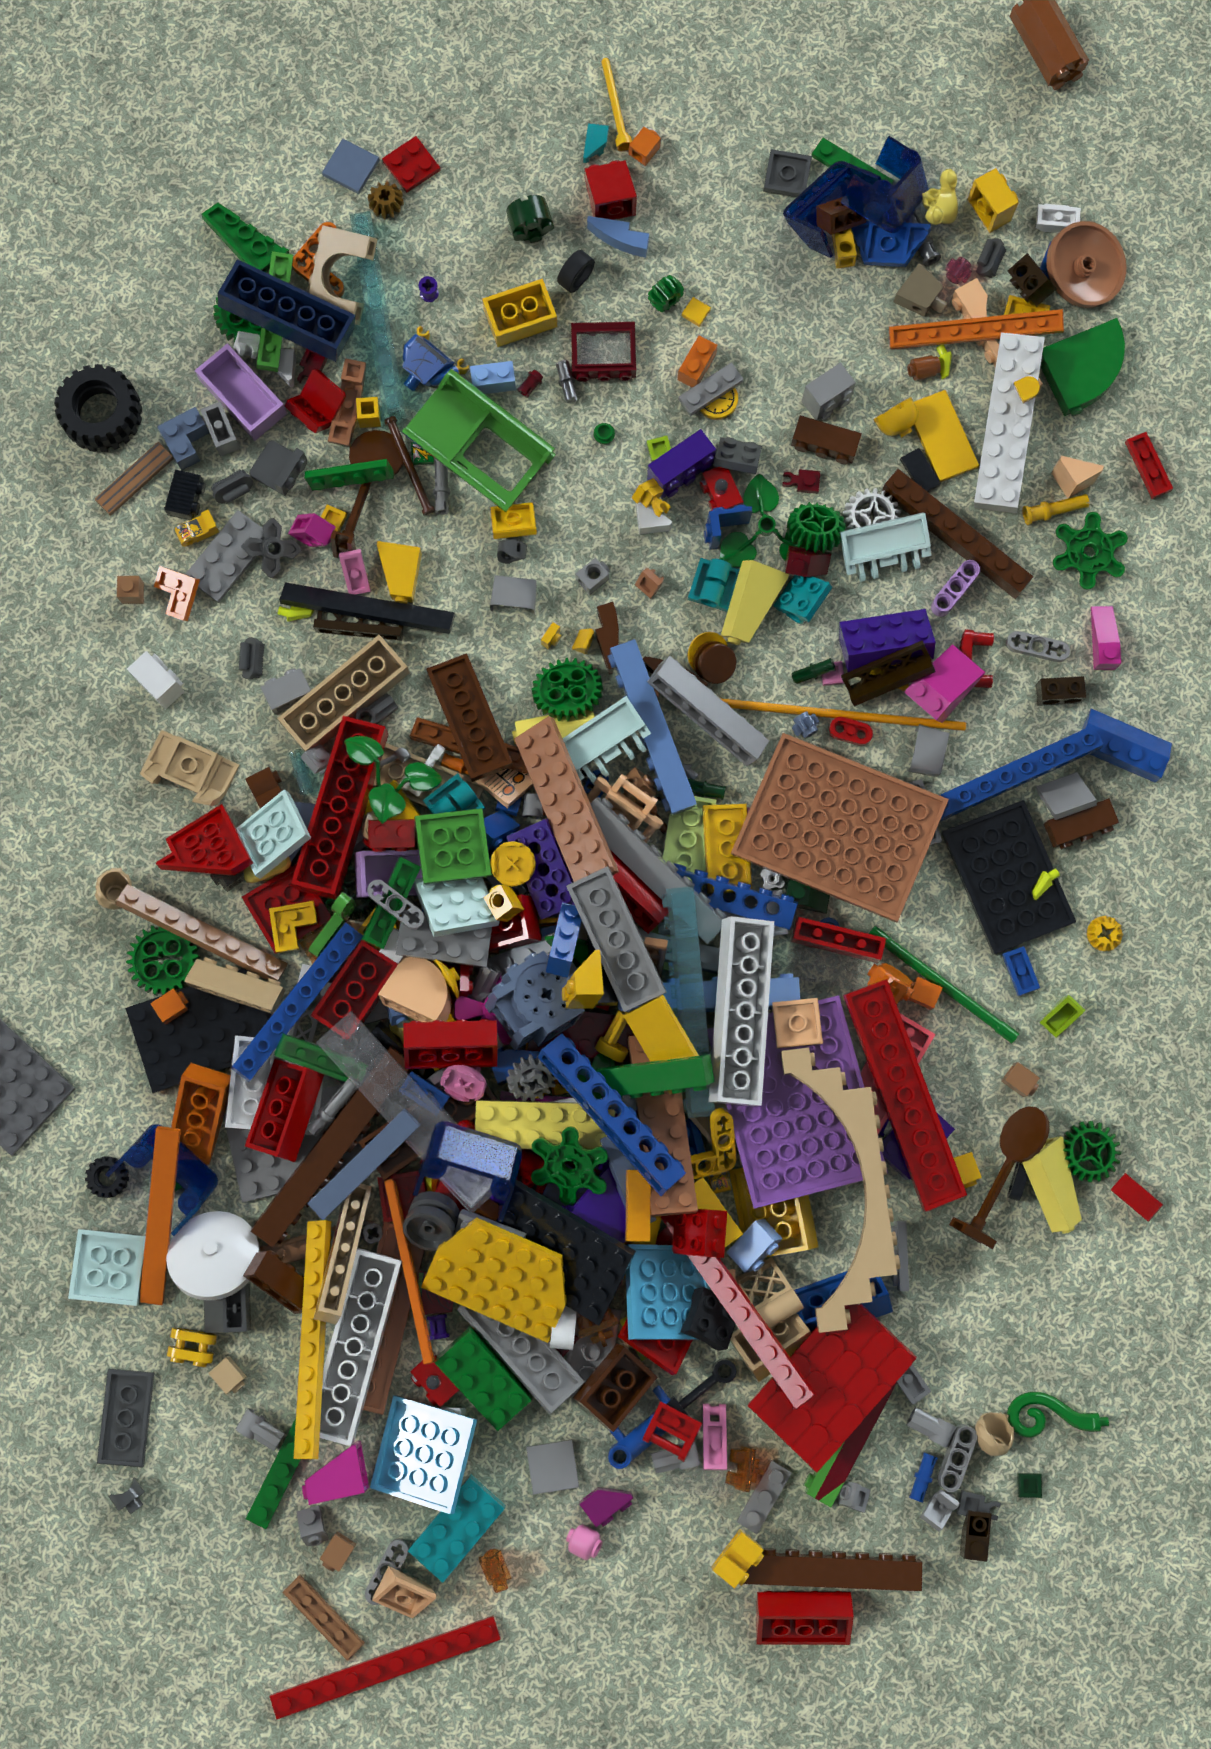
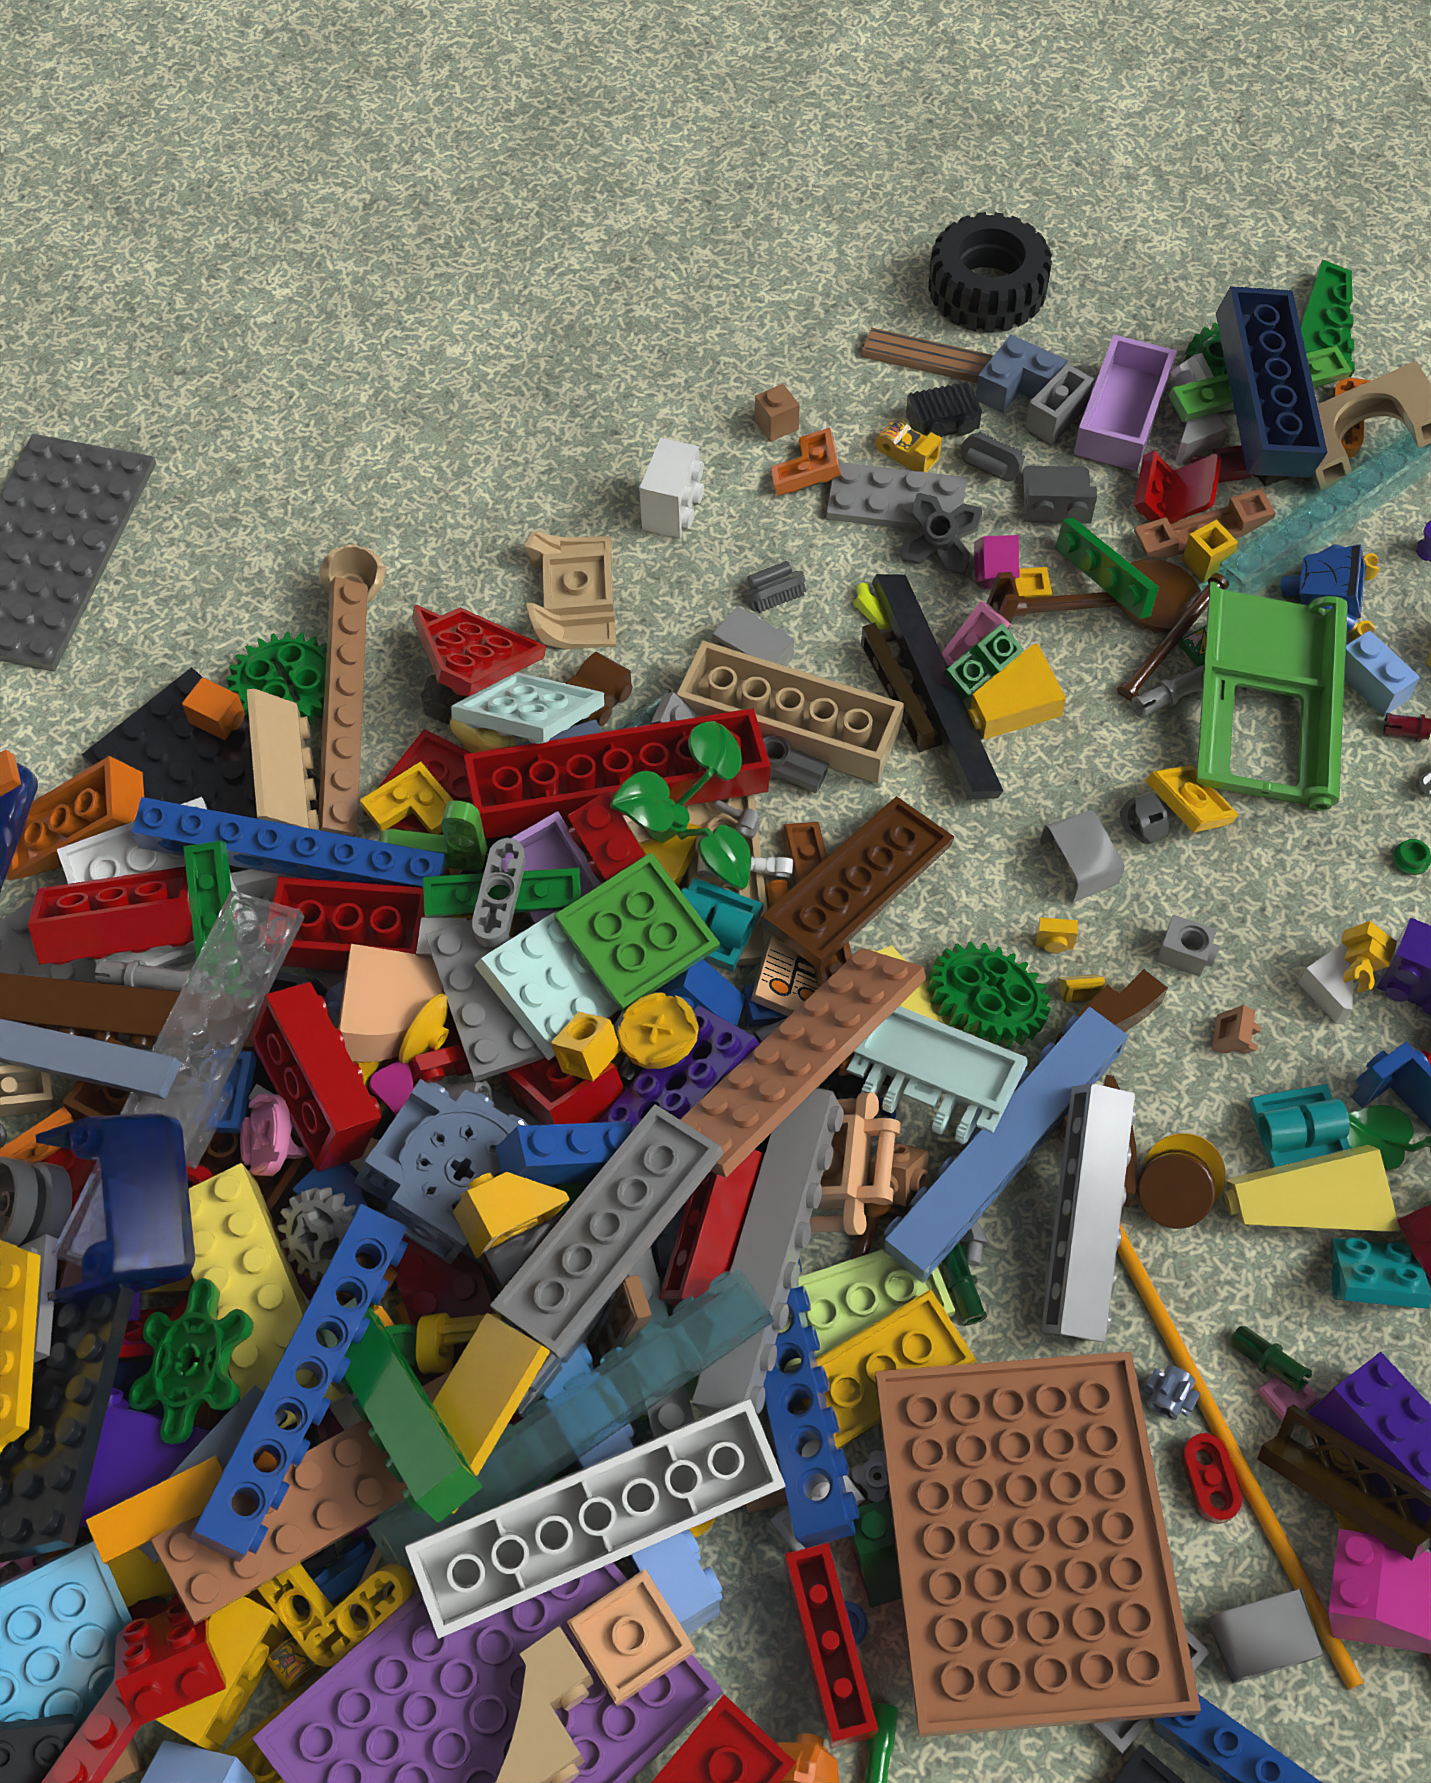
camera: 65 degrees right, 20 degrees down
none -> green slope [943,623,1025,699]

